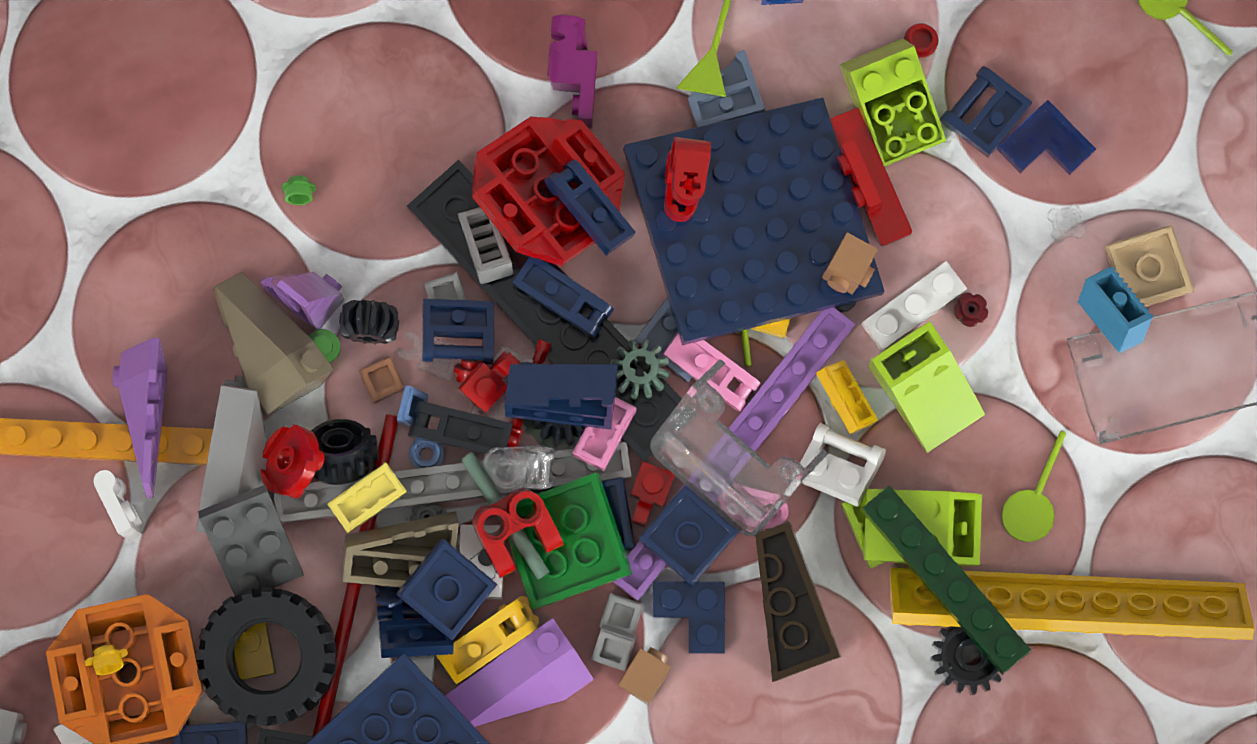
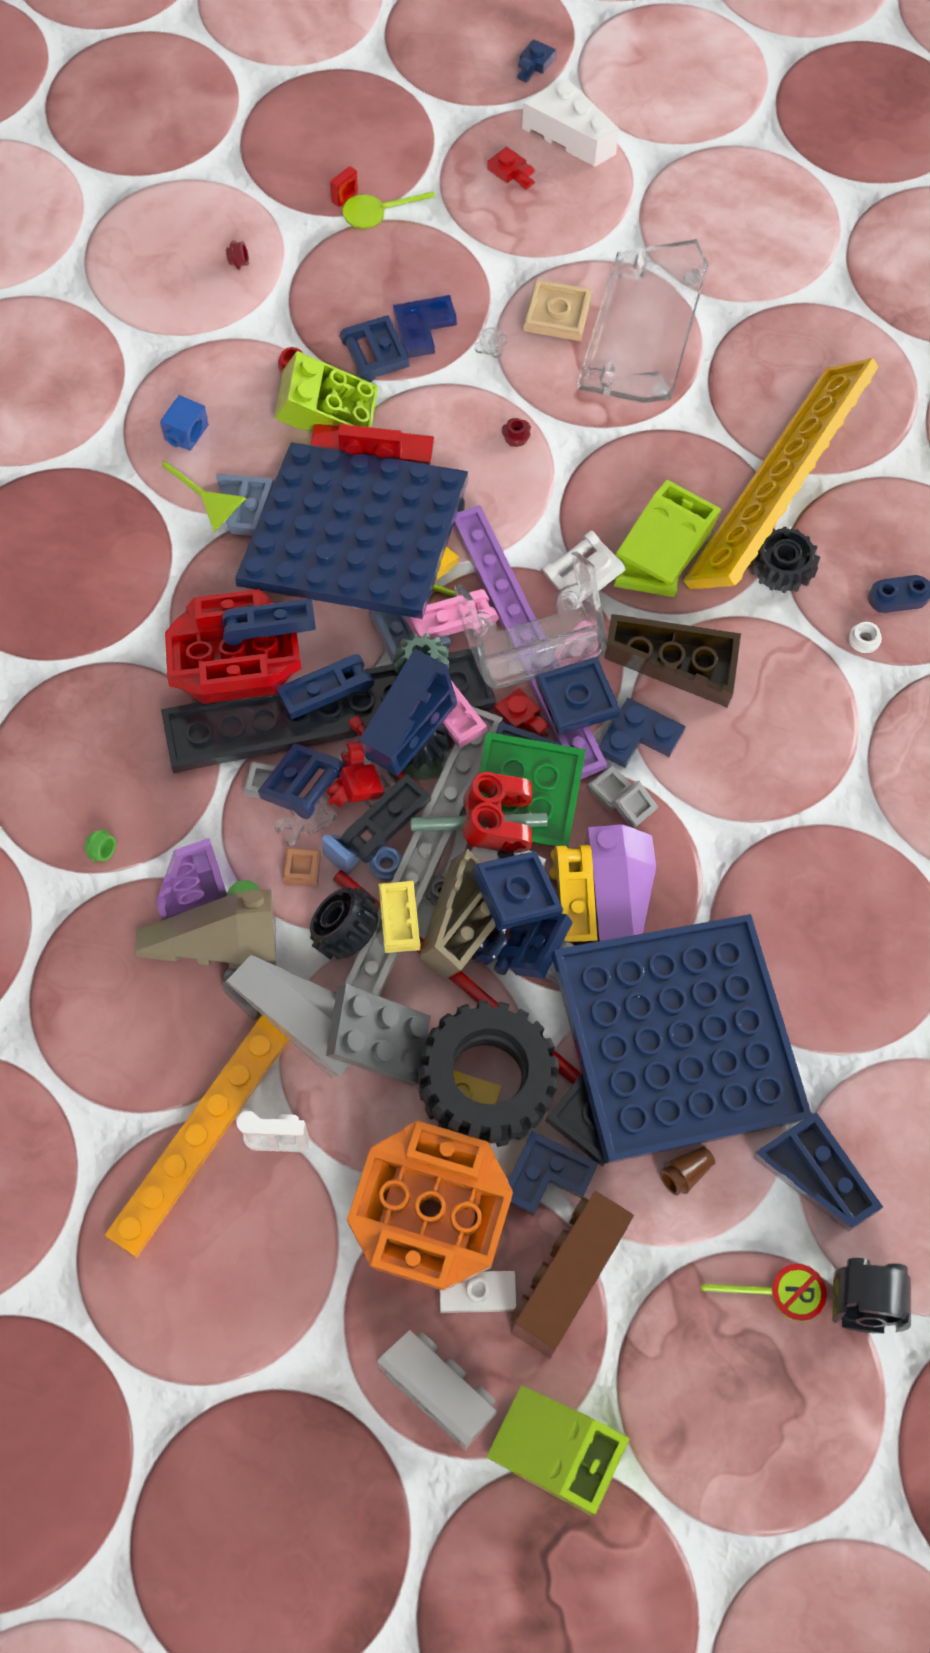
camera: 60 degrees left, 15 degrees down
yellow plate [85,645,128,675] -> none
medium lavender wedge [113,338,168,498] -> none
red plate [261,425,324,498] -> none
black gear [339,299,400,345] -> none
light grey slope [458,207,513,284] -> none
clear piece [483,445,555,489] -> none
magenta plate [547,15,597,127] -> none
medium nougat brick [618,647,671,705] -> none
red piece [664,137,711,222] -> none
yellow plate [816,360,878,434] -> none
medium nougat brick [822,232,878,295] -> none
white plate [861,261,967,352] -> none
dark green plate [861,485,1032,675] -> none
lime slope [868,321,985,453] -> none
lime piece [1001,430,1066,543] -> none
dark azure brick [1077,267,1153,353] -> none

